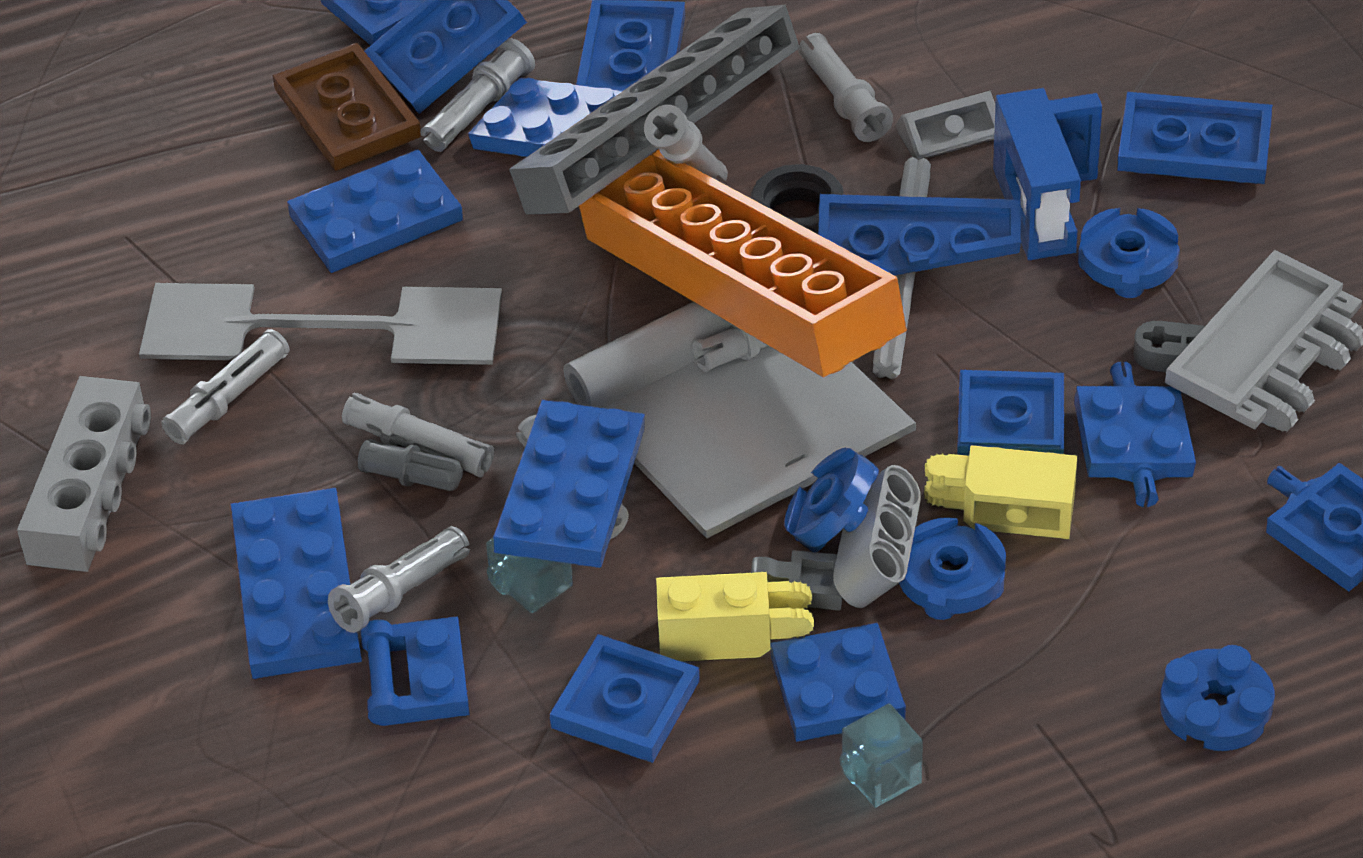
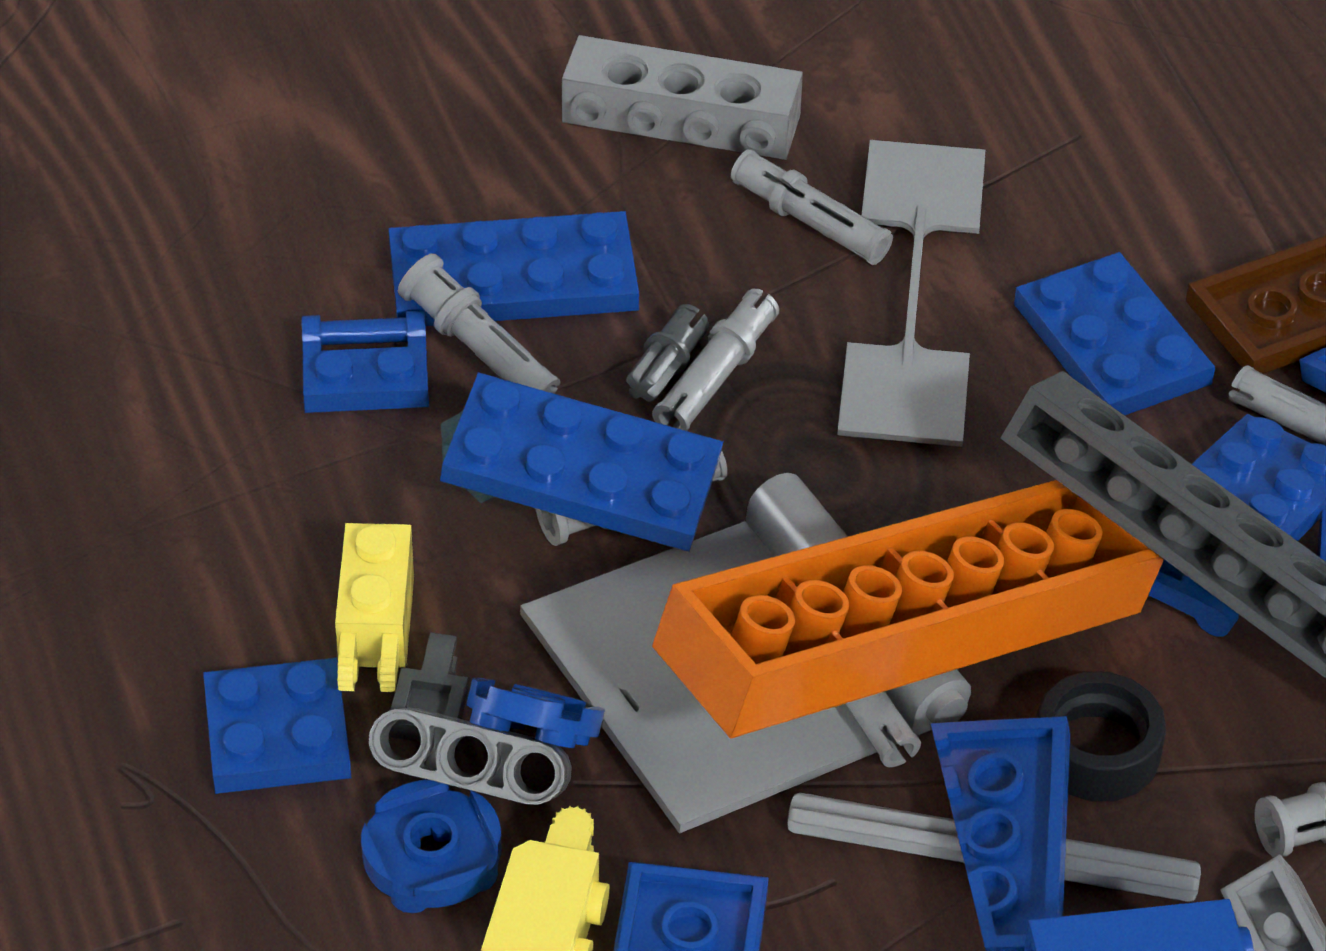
camera: 90 degrees right, 0 degrees up
blue plate [550,634,699,763] -> none
light grey pin [644,105,728,181] -> none
clear light blue brick [839,703,923,808] -> none

